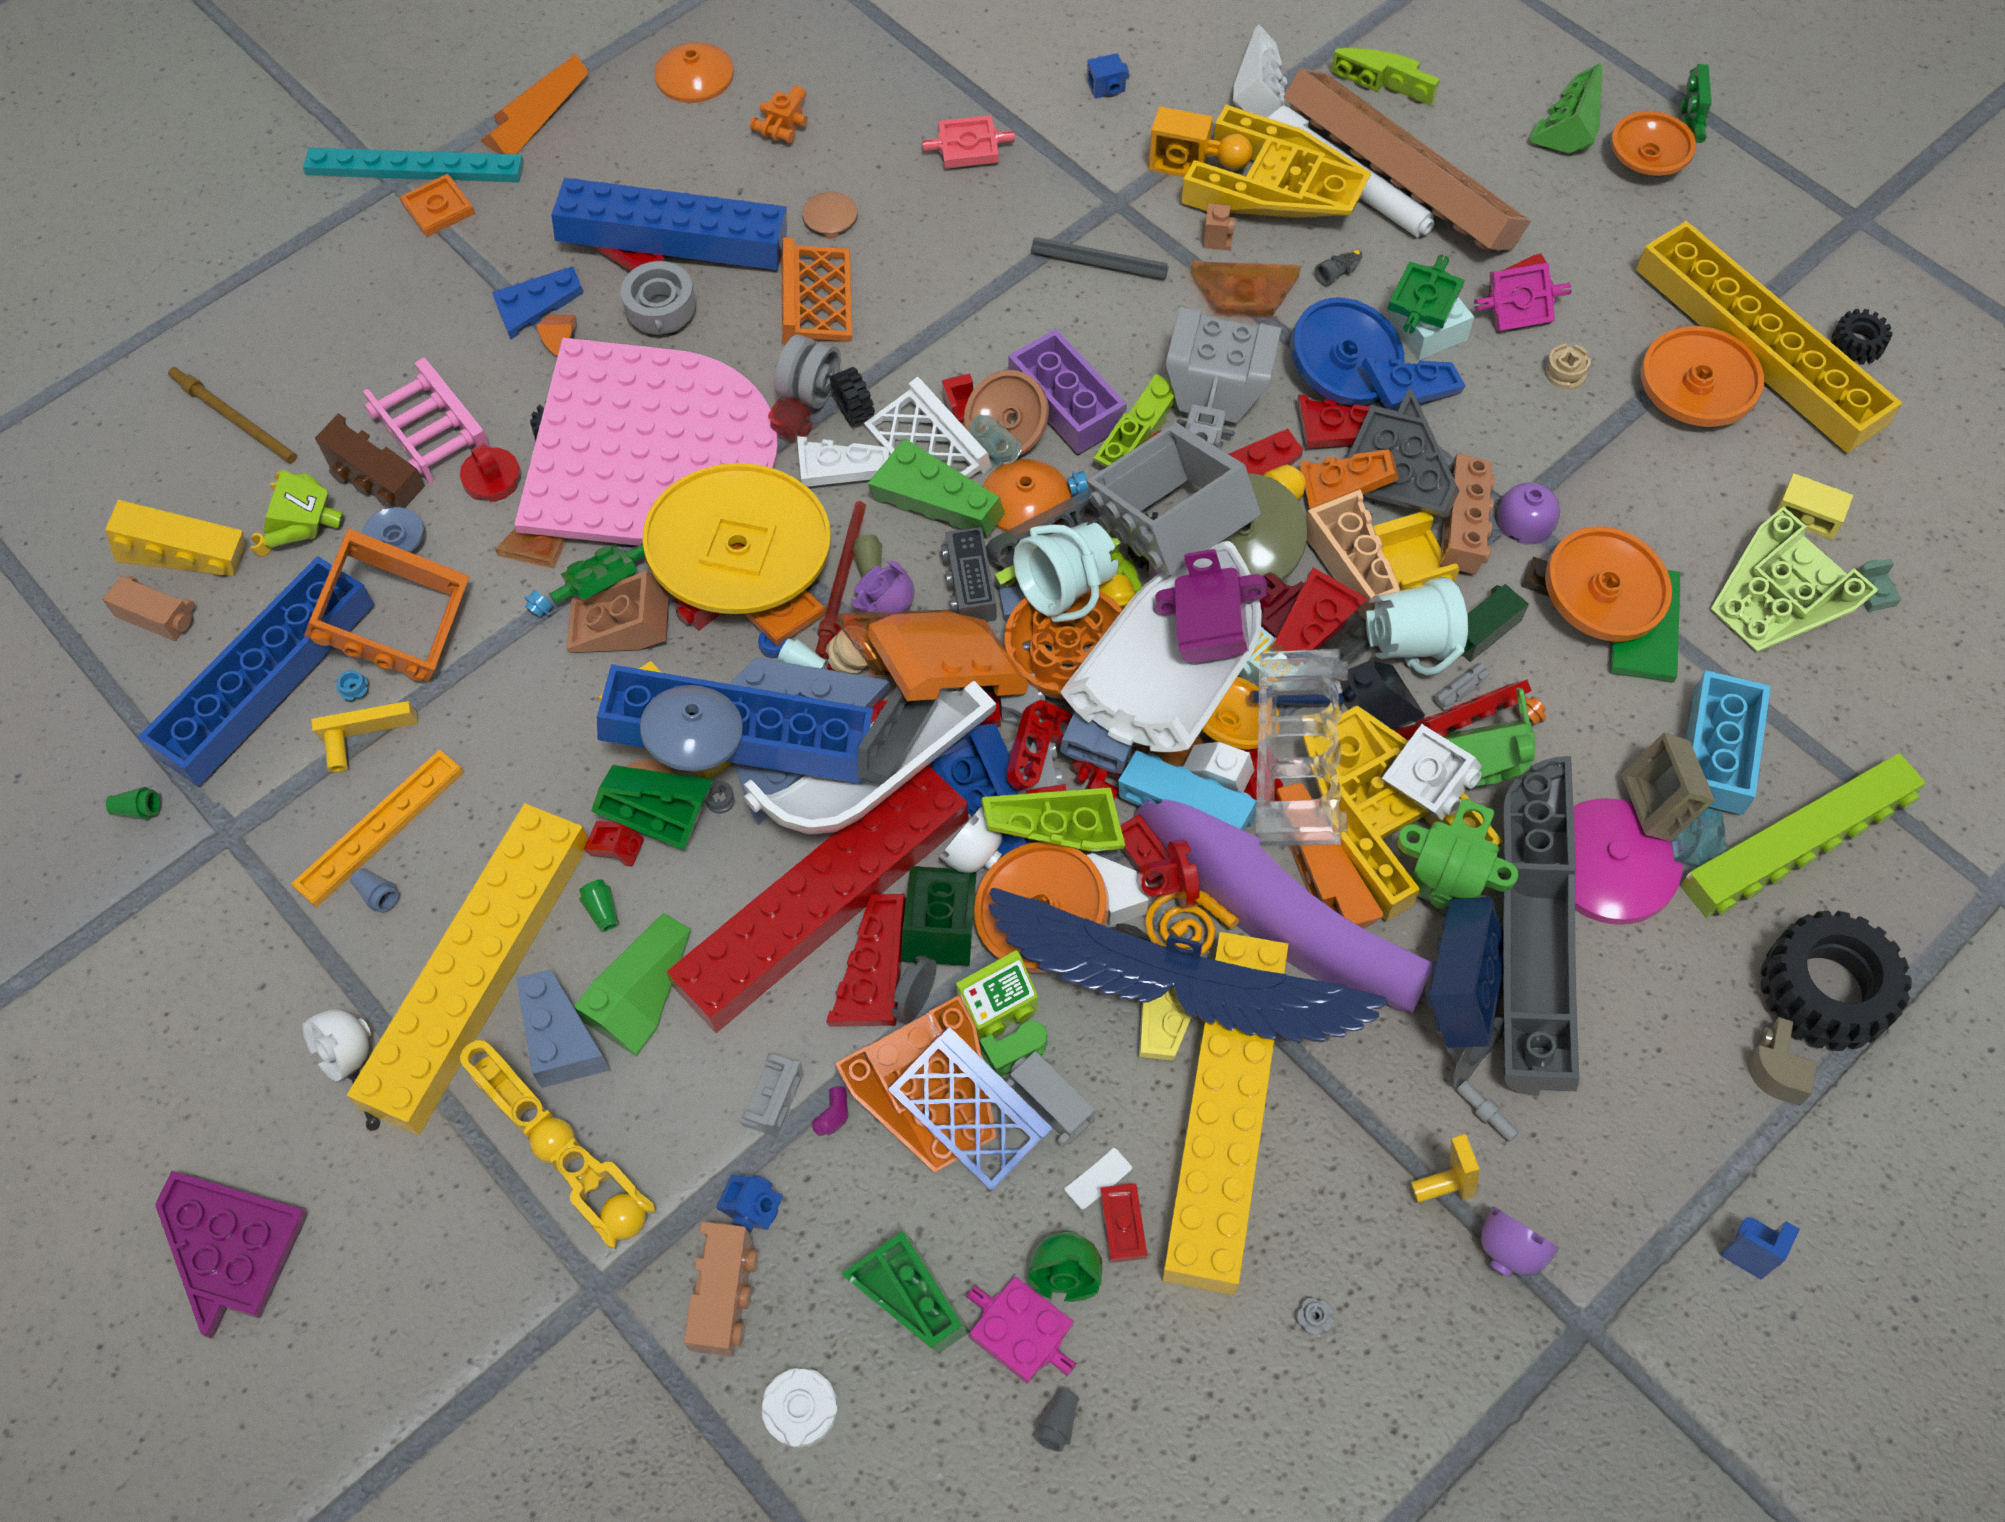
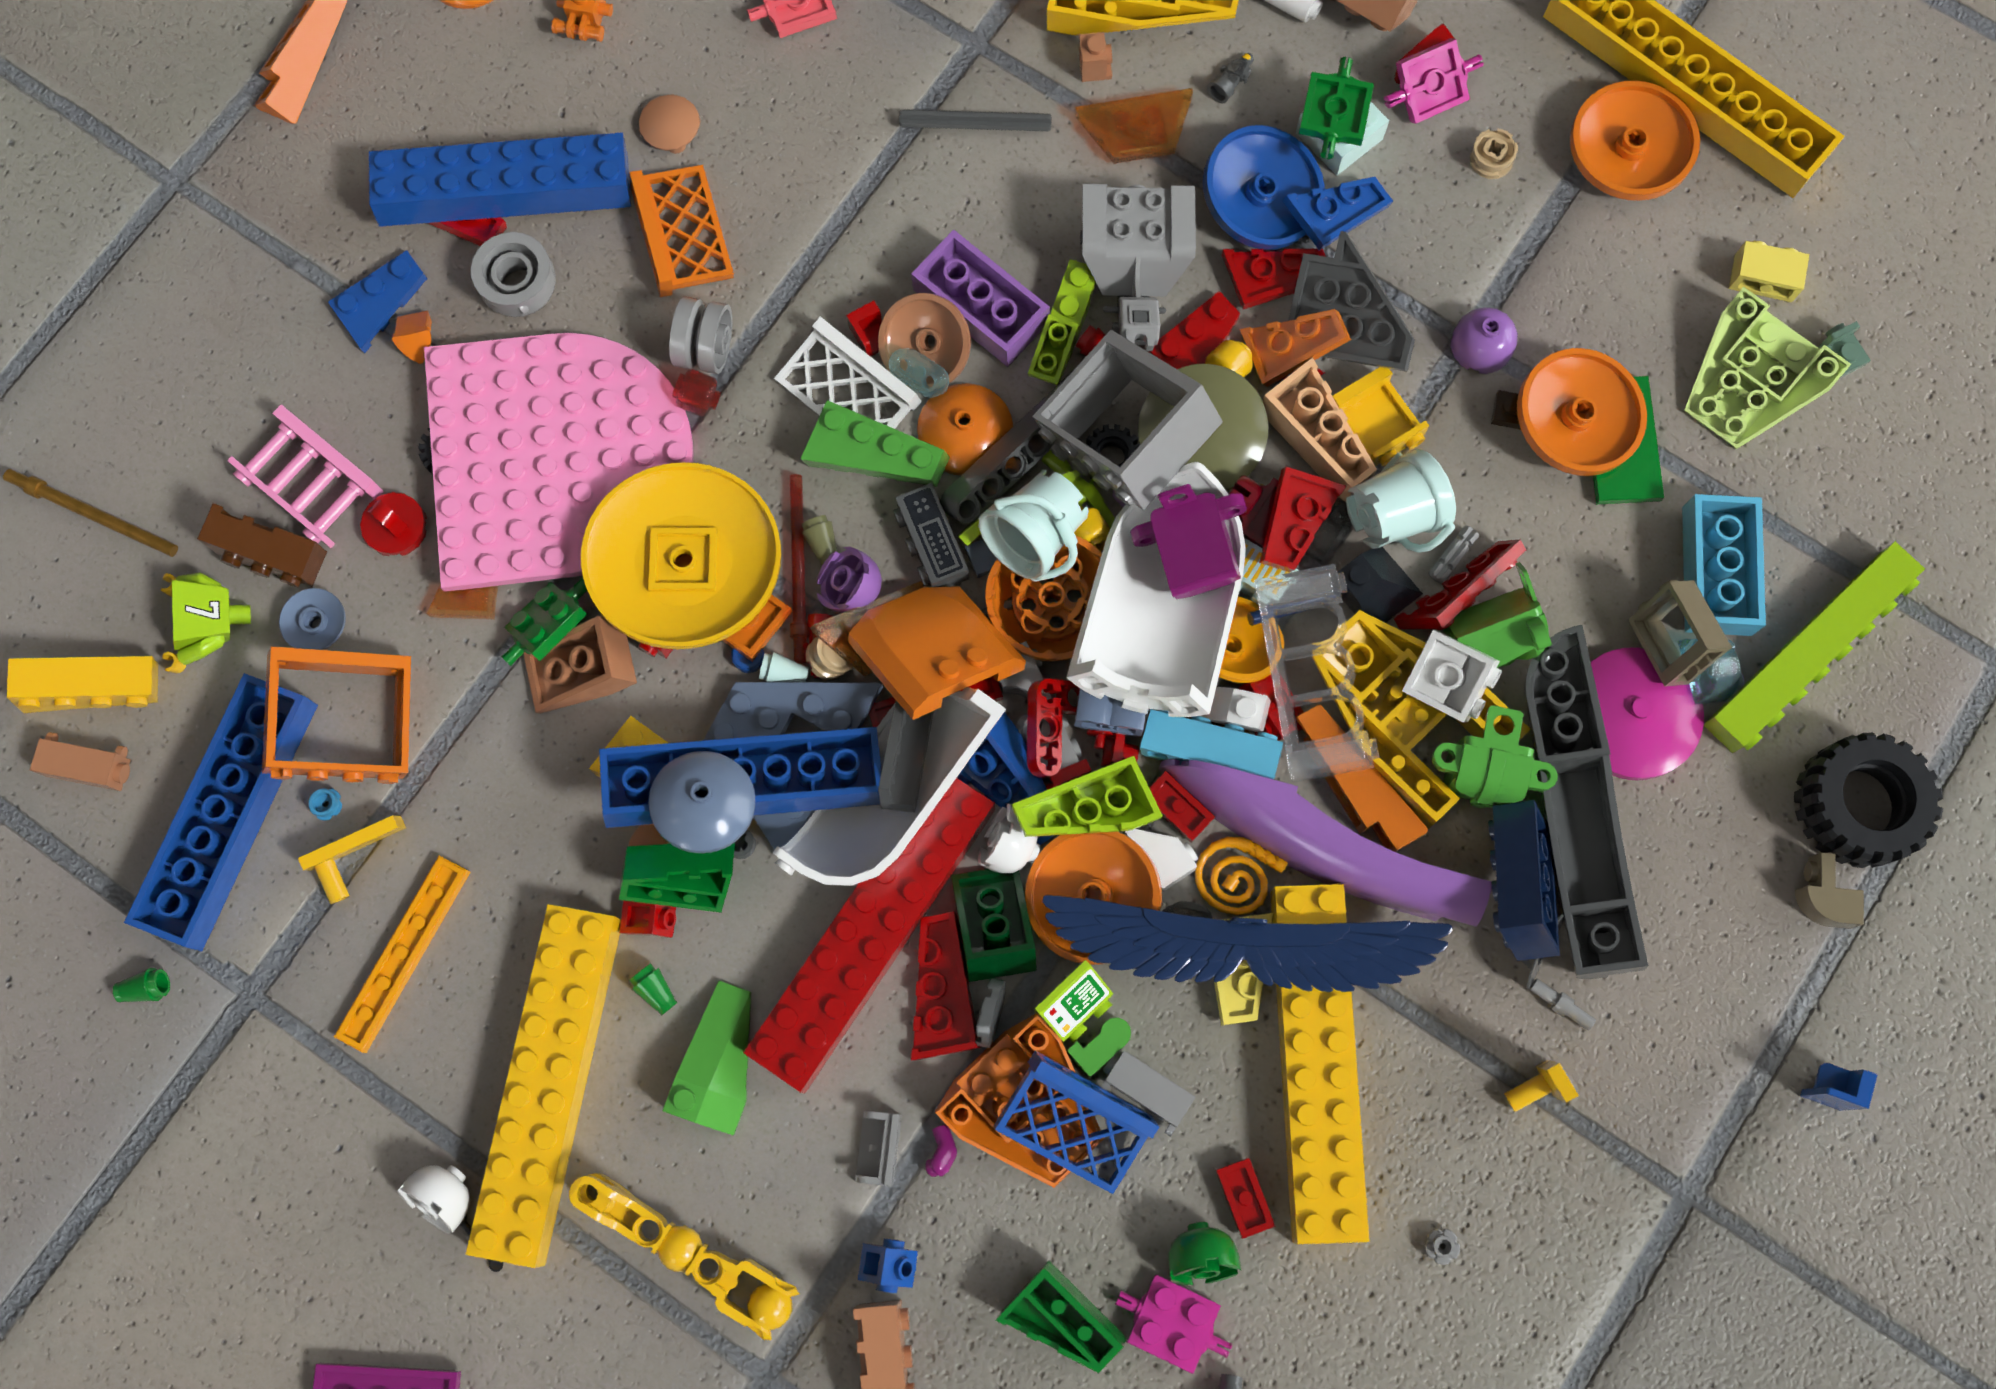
camera: 10 degrees left, 15 degrees up
teal plate [303,148,524,182] -> none
sand blue cone [350,868,399,912] -> none
orange tile [399,174,476,238] -> none
sand blue wedge [516,969,610,1088] -> none
dark azure plate [524,590,554,618] -> none
white wing [797,436,889,487] -> none
black tyre [830,367,875,425] -> none
white sticker [1064,1148,1132,1210] -> none
dark azure plate [1067,470,1089,496] -> none
red tile [1137,839,1200,908] -> none
nougat brick [1440,454,1495,574] -> none
dark green brick [1461,584,1529,662] -> none
medium lavender cylinder [1481,1206,1559,1277] -> none
orange plate [1516,696,1547,726] -> none
black tyre [1831,309,1892,365] -> none

